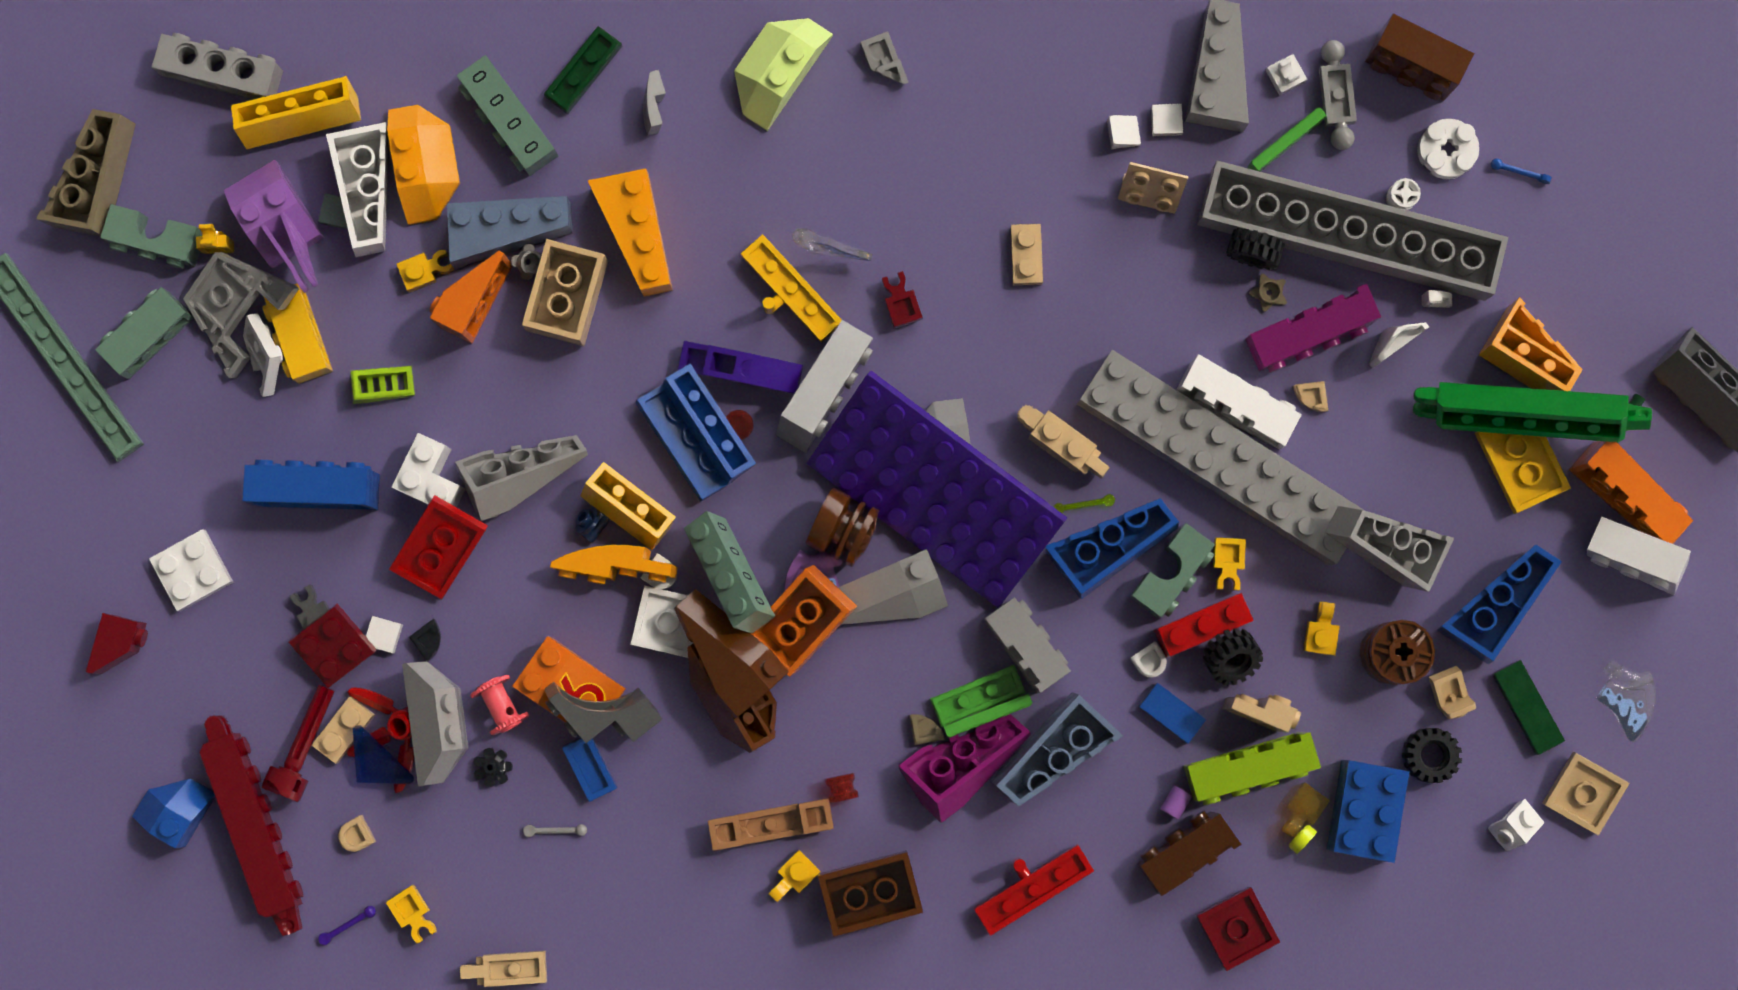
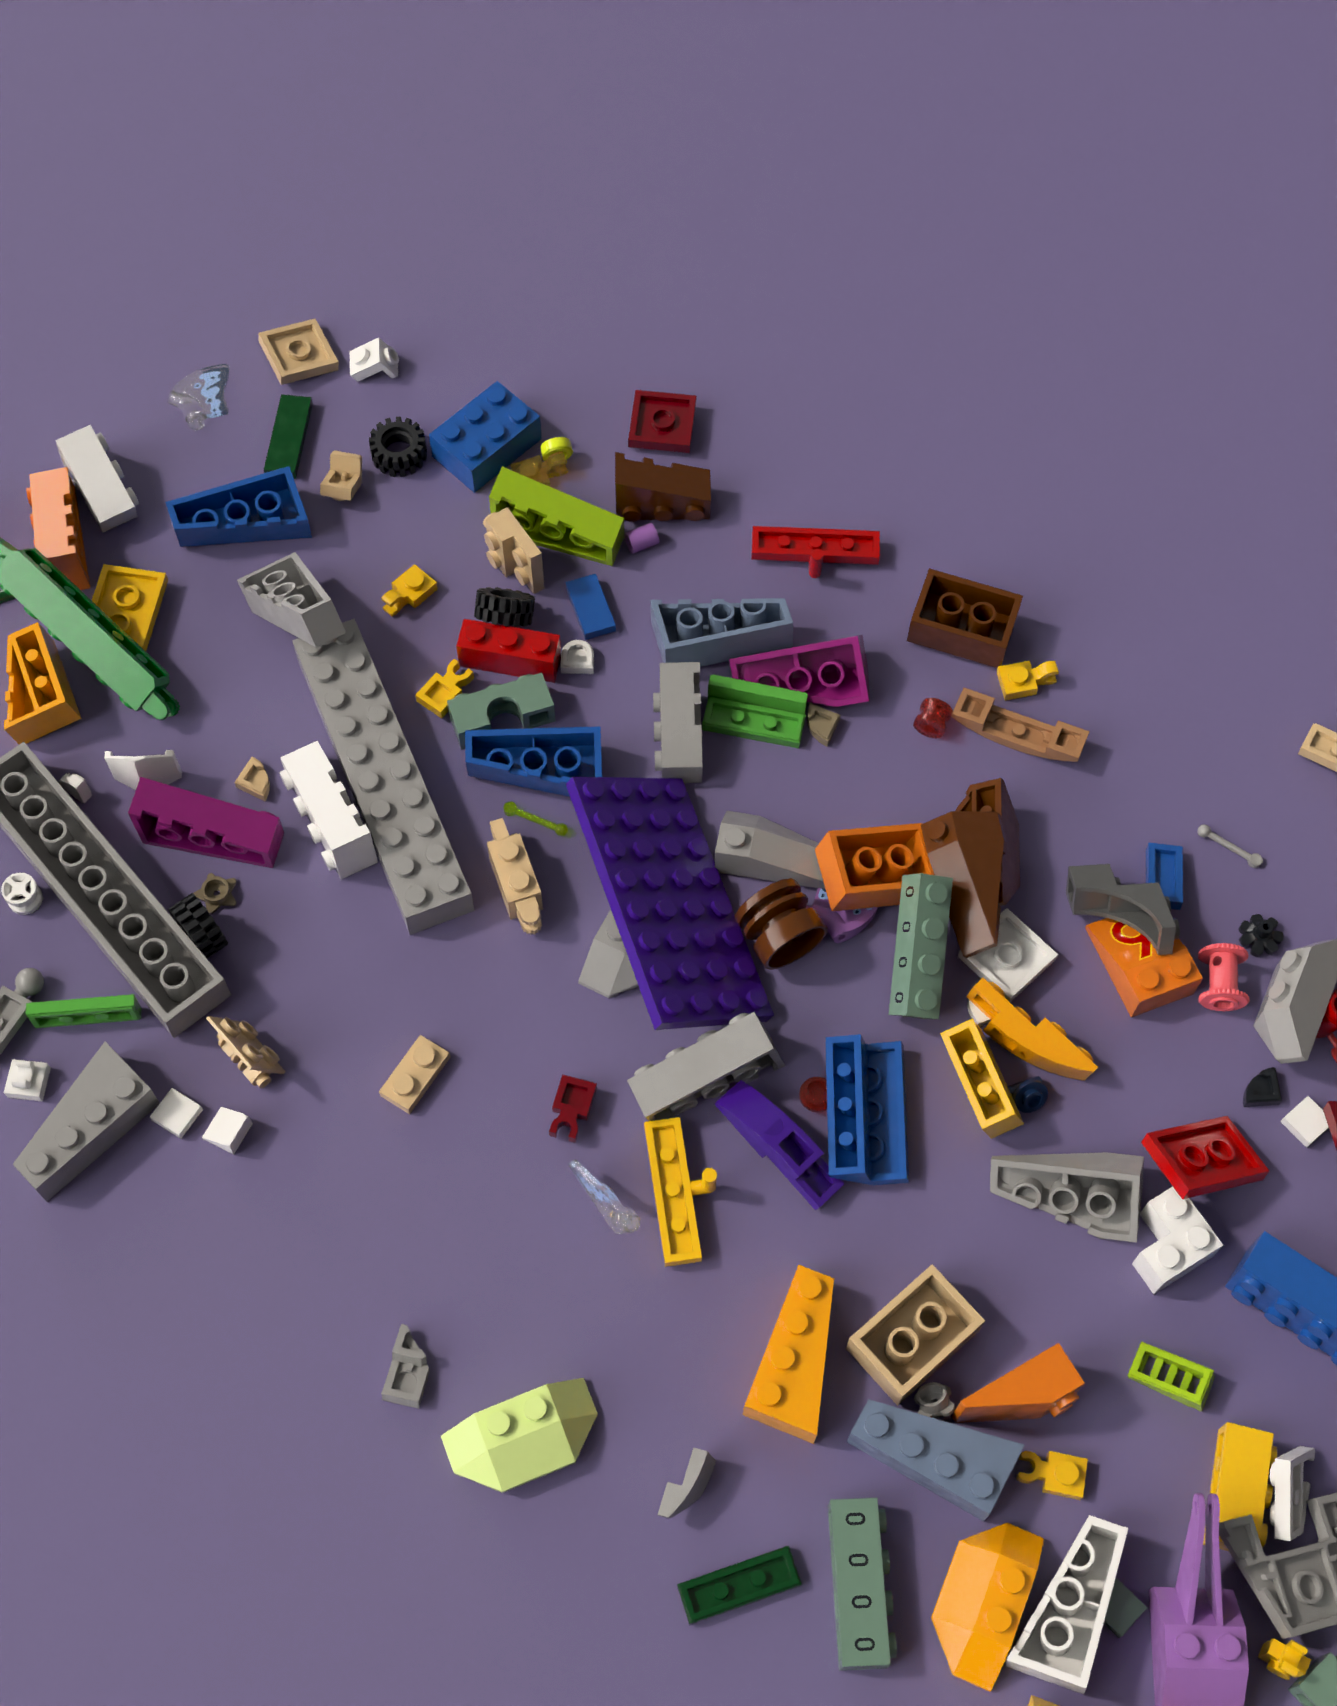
camera: 145 degrees left, 20 degrees down
reddish brown wheel [1360,620,1435,685] -> none

